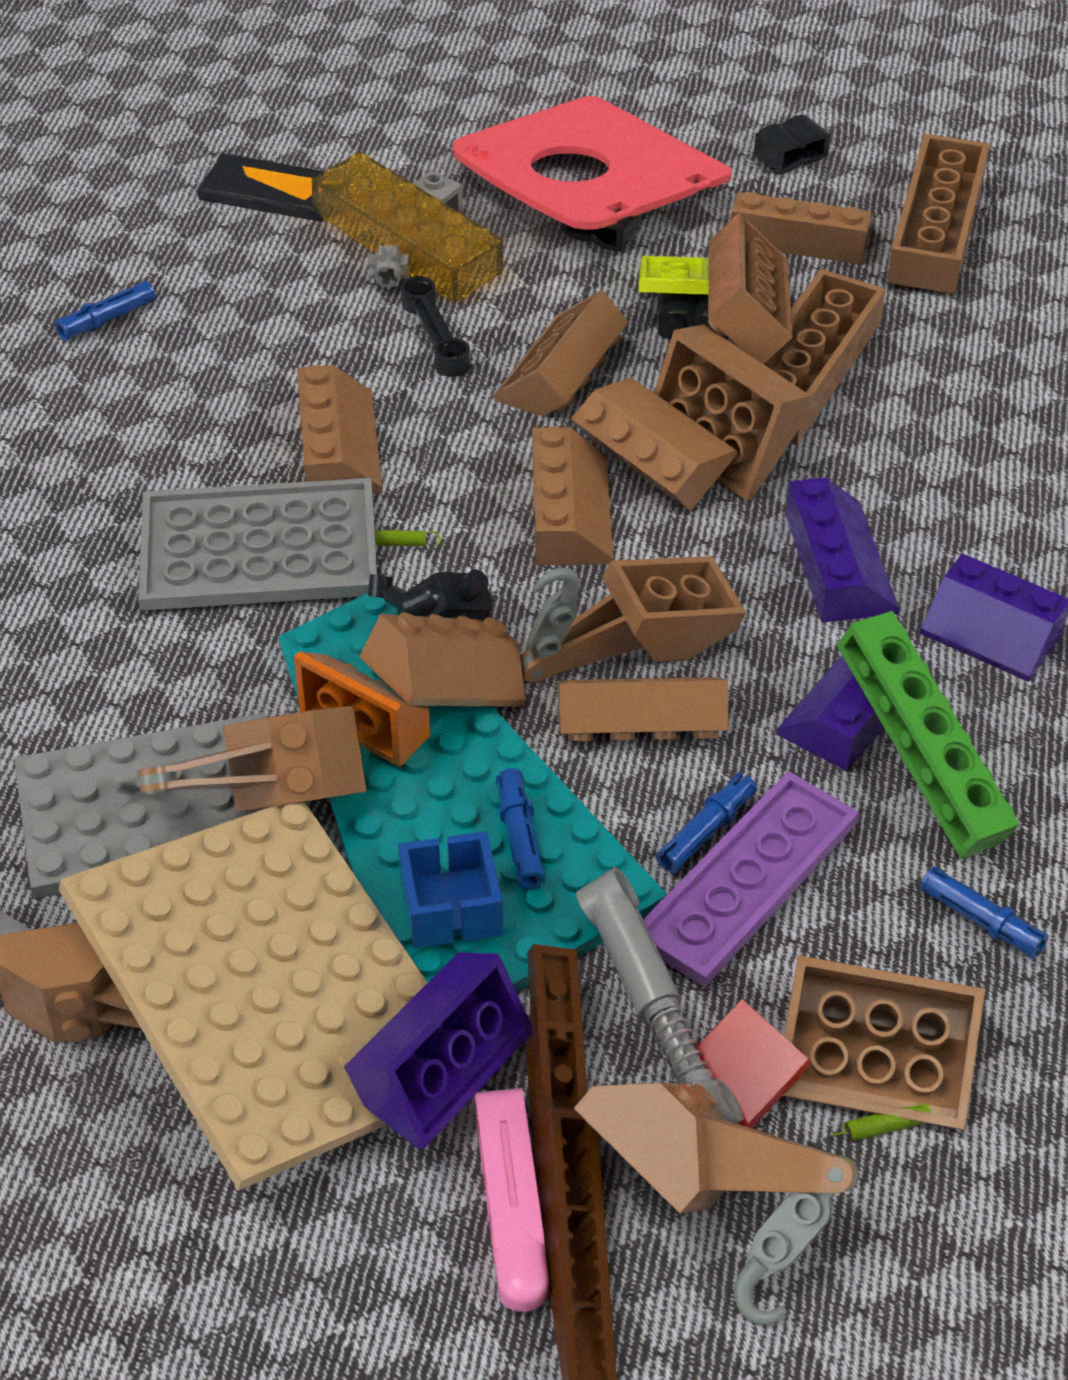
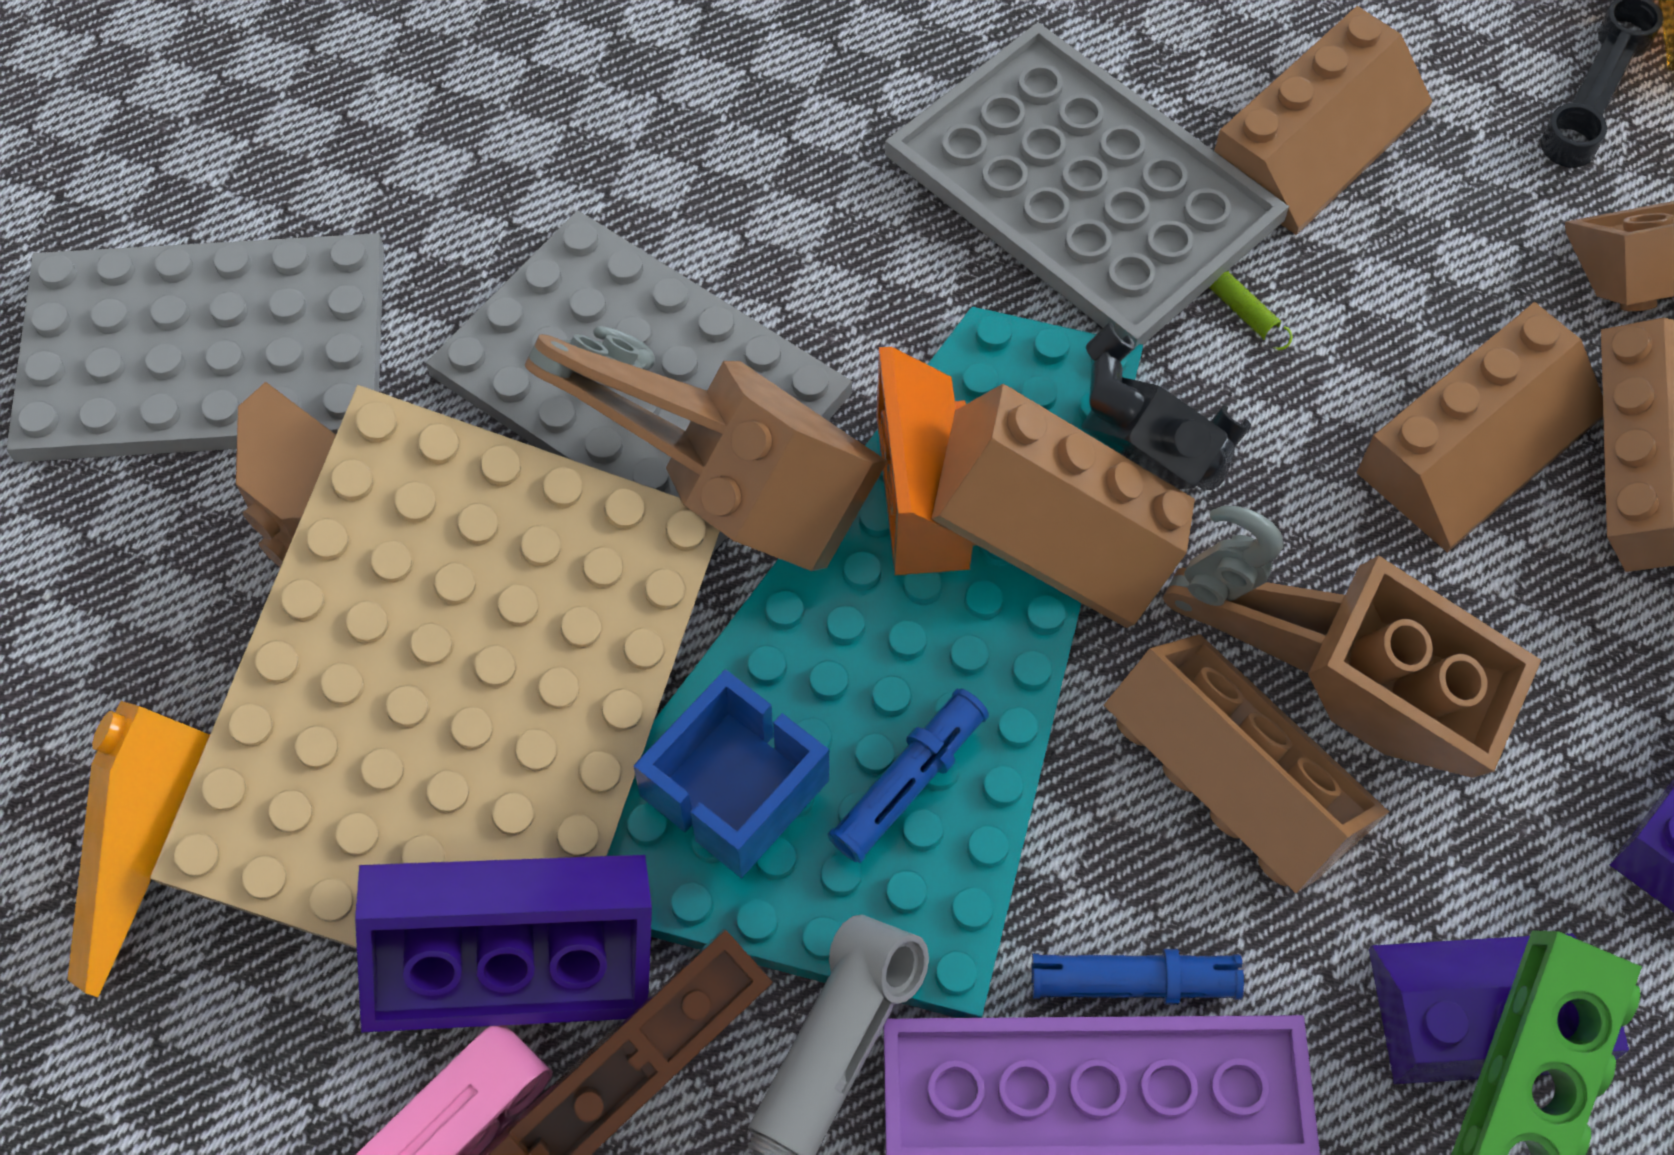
camera: 50 degrees right, 15 degrees up
none -> light orange wedge [67,701,210,997]

